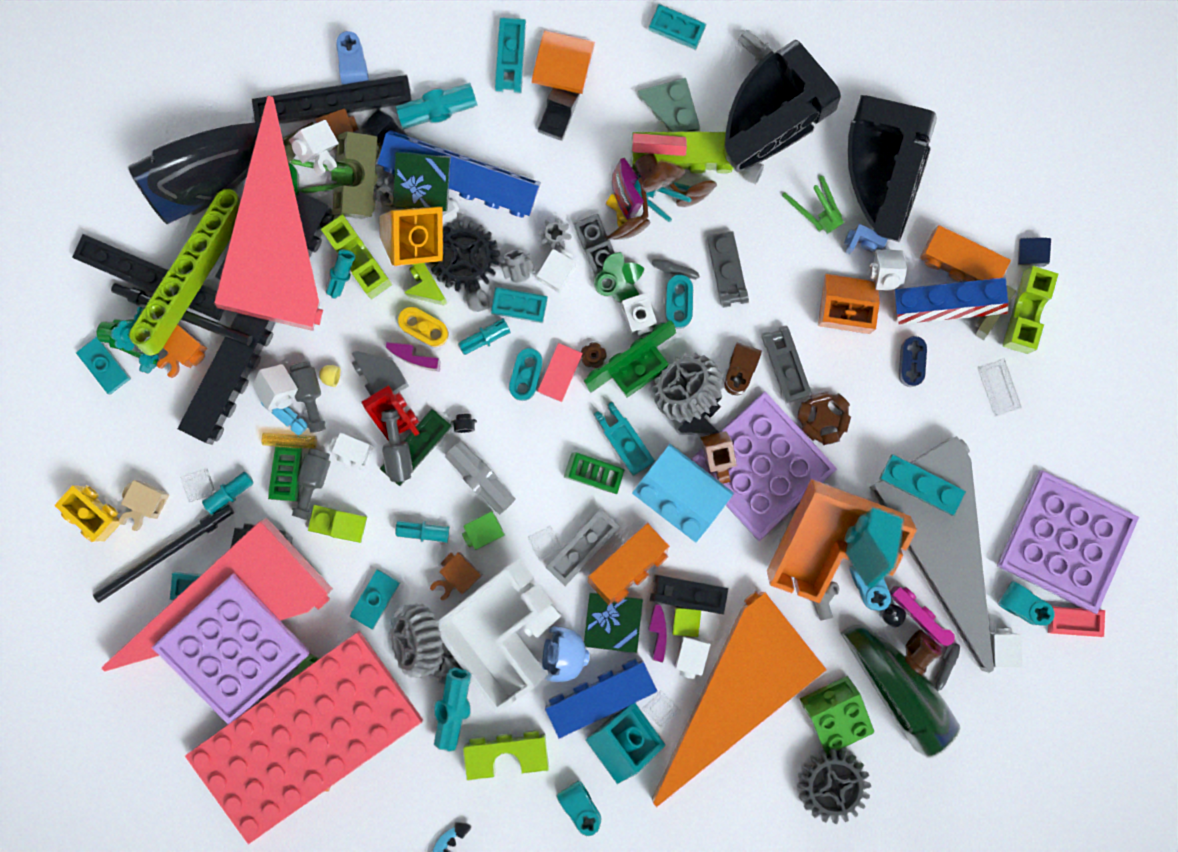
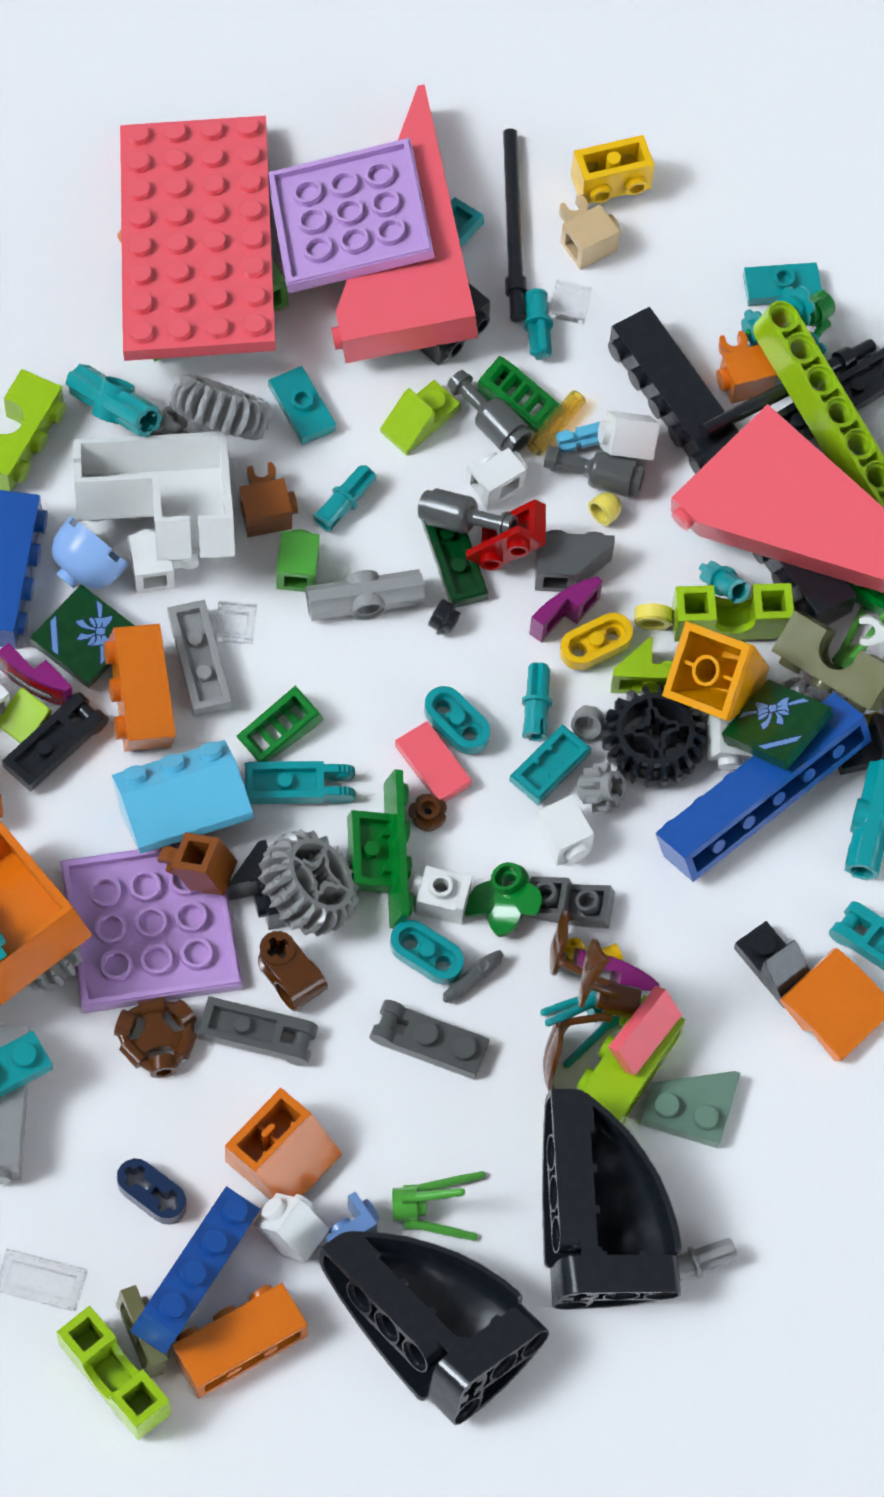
camera: 120 degrees right, 20 degrees down
light grey gear [539,217,572,251] -> none
teal plate [648,4,707,50] -> none
light grey hinge [742,163,764,184] -> none
dark blue slope [1018,237,1051,267] -> none
none -> light yellow tile [634,603,673,630]

